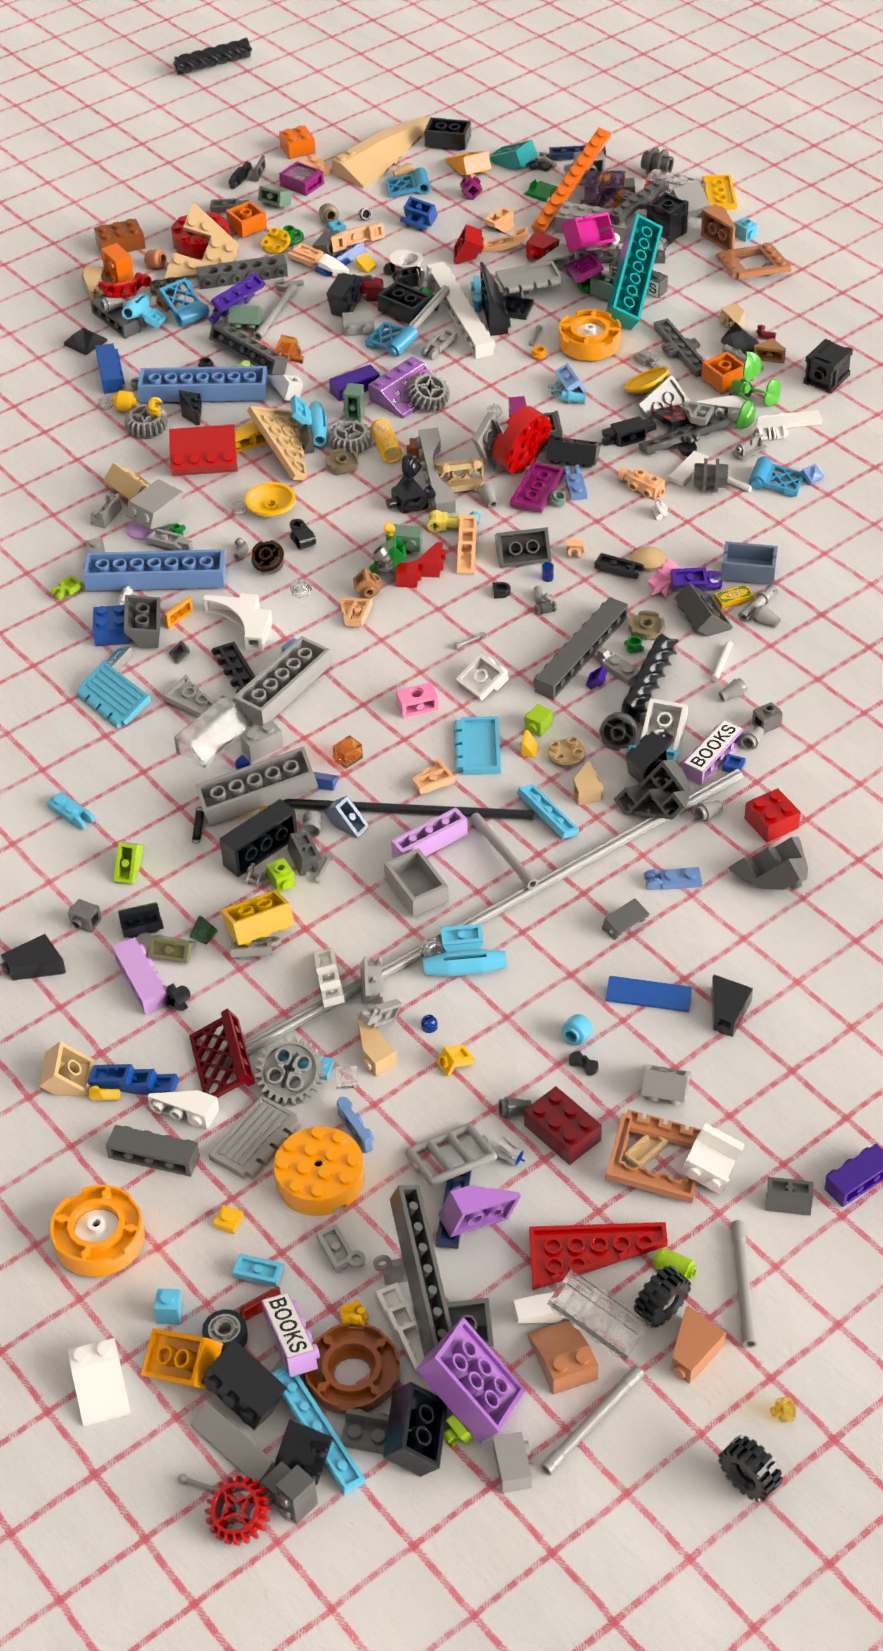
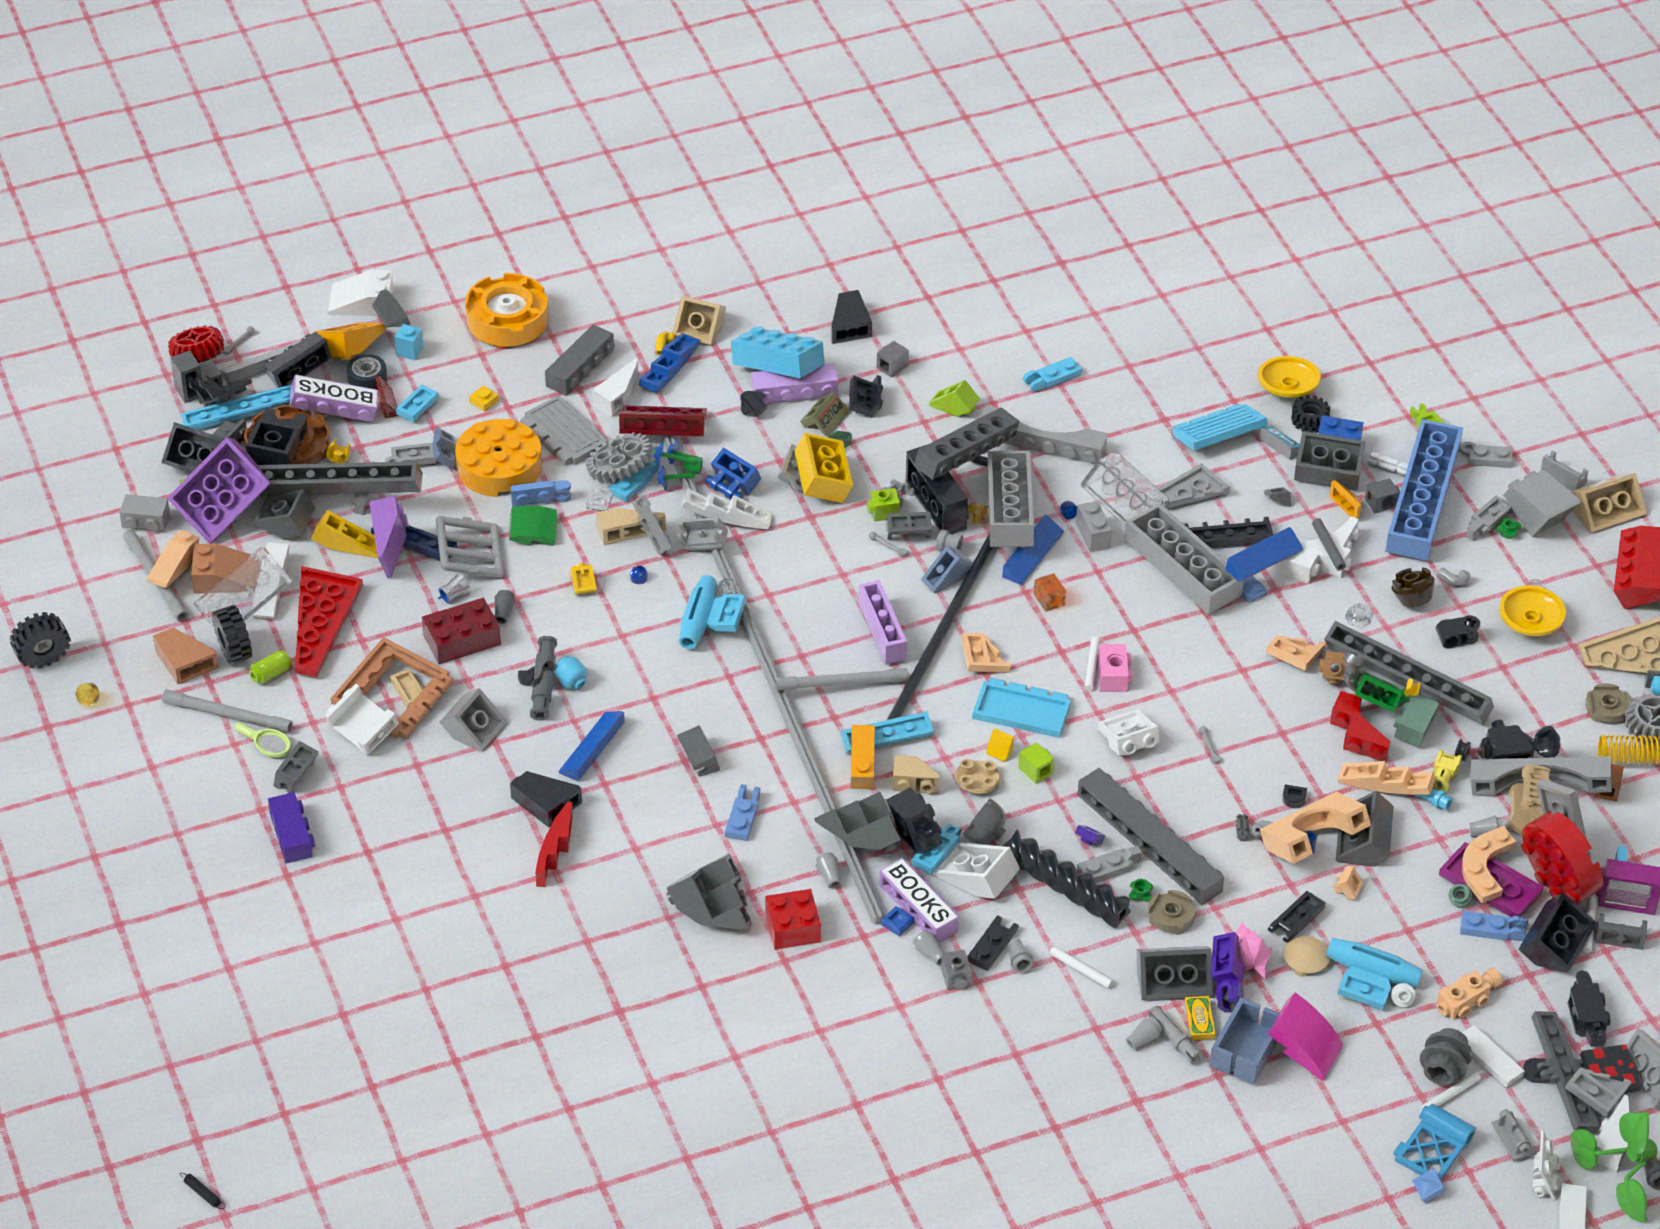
camera: 105 degrees right, 0 degrees up
light grey piece [384,848,449,917] -> none
none -> light nougat slope [147,530,200,588]
none -> yellowish green piece [235,722,291,758]
none -> black brick [246,407,308,465]
none -> yellow slope [311,510,378,558]
none -> dark grey slope [372,289,410,328]
none -> sand blue slope [433,427,457,469]
none -> green slope [509,505,557,546]
none -> dark grey piece [530,636,557,721]
none -> red slope [535,802,573,887]
none -> plant [652,440,703,490]
none -> blue brick [704,447,761,500]
none -> medium azure brick [731,326,824,378]
none -> light orange slope [851,725,875,789]
none -> dark grey brick [914,407,1020,480]
none -> black hinge [967,915,1019,971]
none -> light grey arch [981,406,1108,465]
none -> white bar [1084,637,1100,691]
none -> blue slope [1225,527,1303,582]
none -> yellow dish [1258,356,1321,398]
none -> light nougat arch [1260,792,1371,864]
none -> dark pink slope [1268,992,1343,1081]
none -> black tyre [1291,395,1330,433]
none -> dark grey piece [1312,518,1346,571]
none -> dark grey brick [1324,621,1494,725]
none -> medium azure plate [1326,938,1423,1010]
none -> dark grey brick [1365,478,1400,514]
none -> black bush [1454,739,1471,761]
none -> light nougat plate [1462,826,1516,903]

